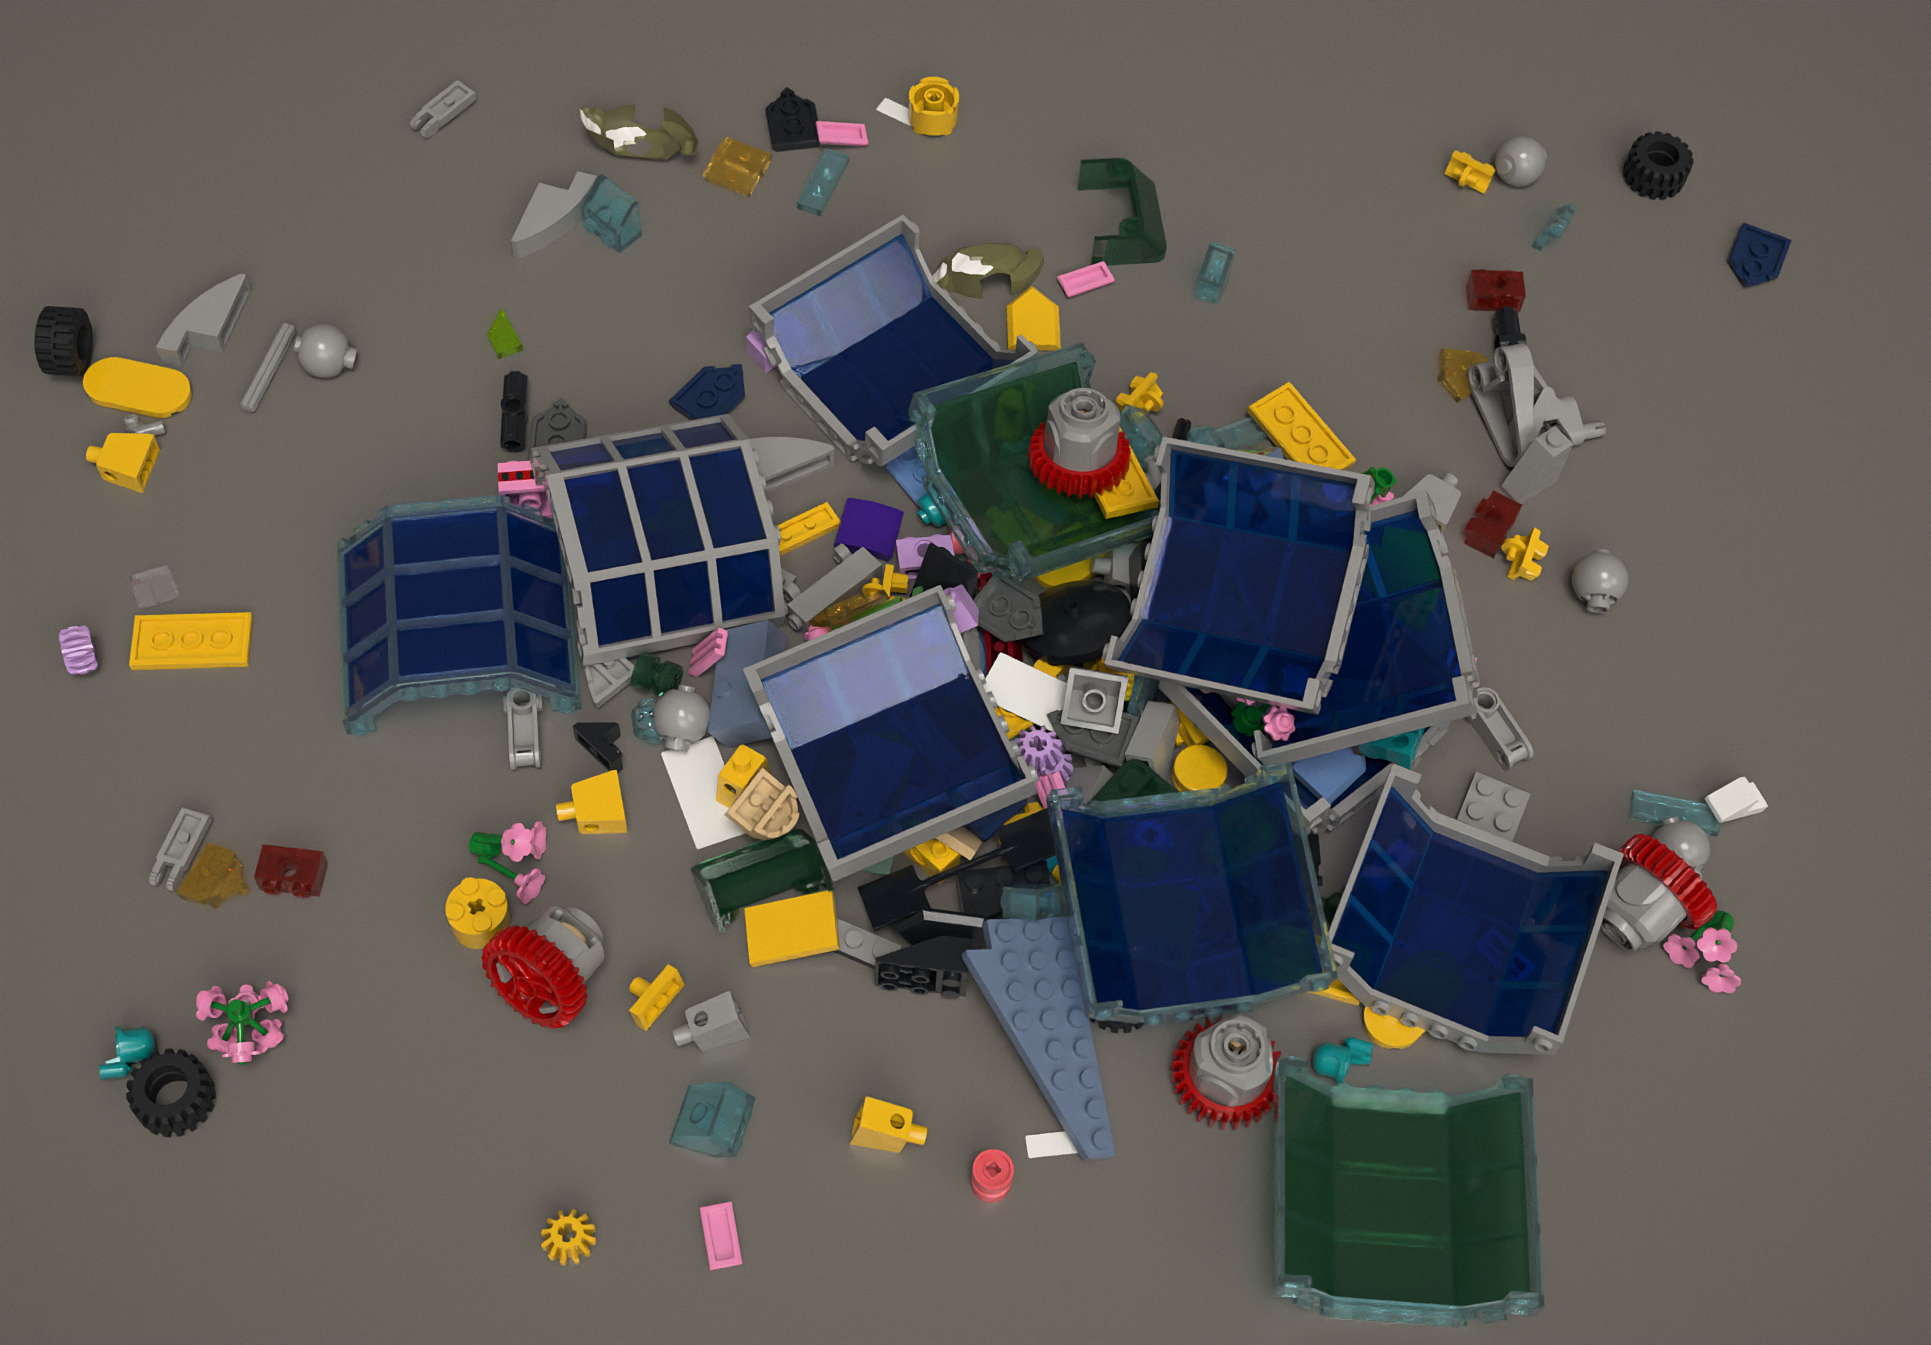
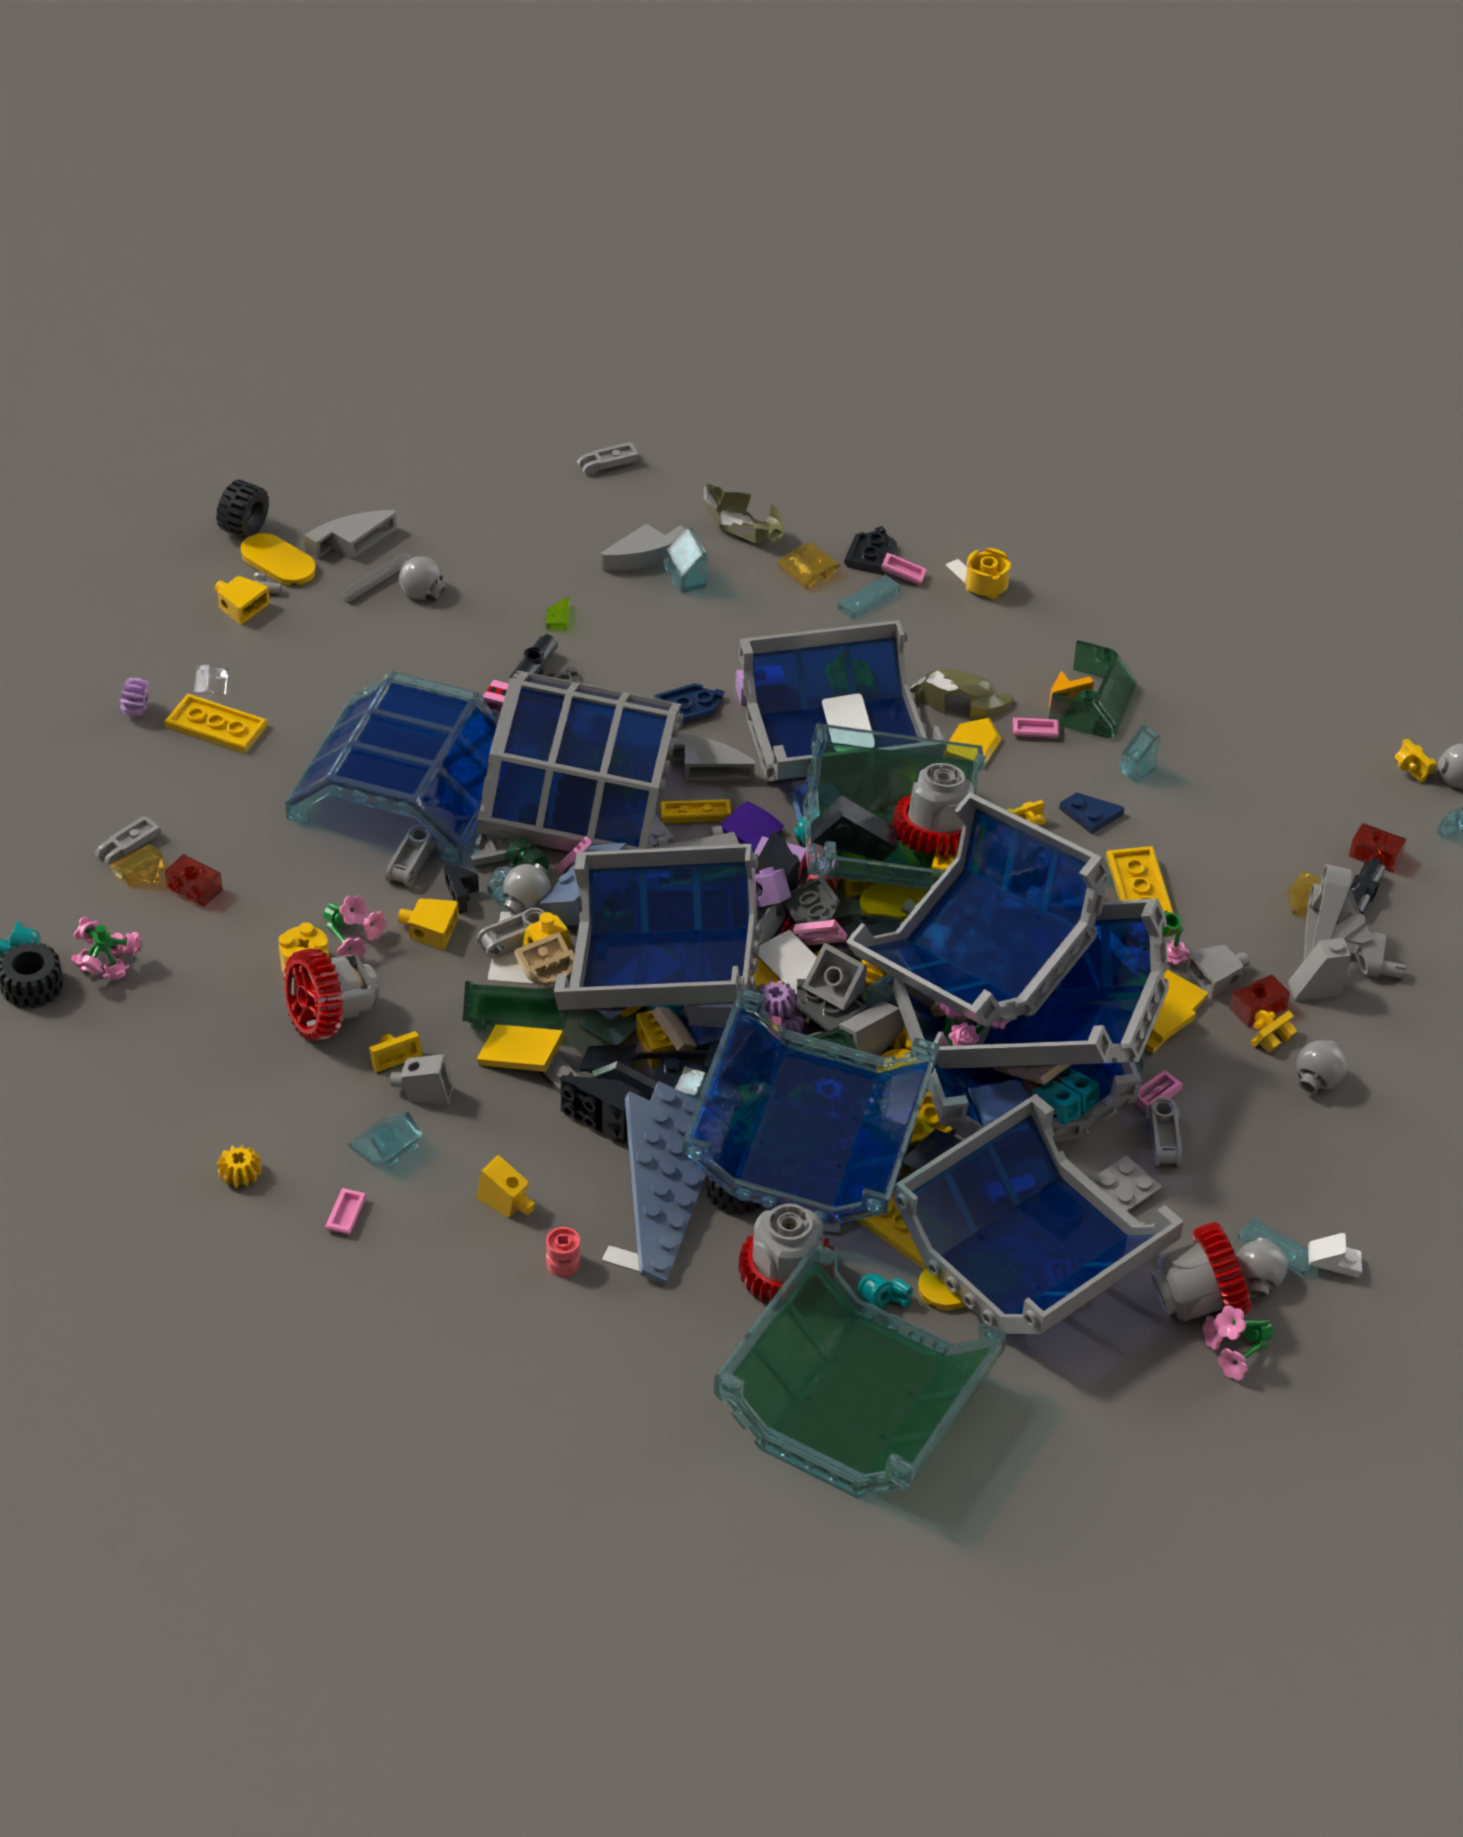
camera: 30 degrees right, 15 degrees down
none -> light grey piece [476,908,545,959]
none -> bright pink tile [793,920,847,946]
none -> black wedge [811,796,898,861]
none -> white sticker [822,694,875,752]
none -> light orange slope [1049,671,1094,709]
none -> dark blue wing [1059,792,1125,834]

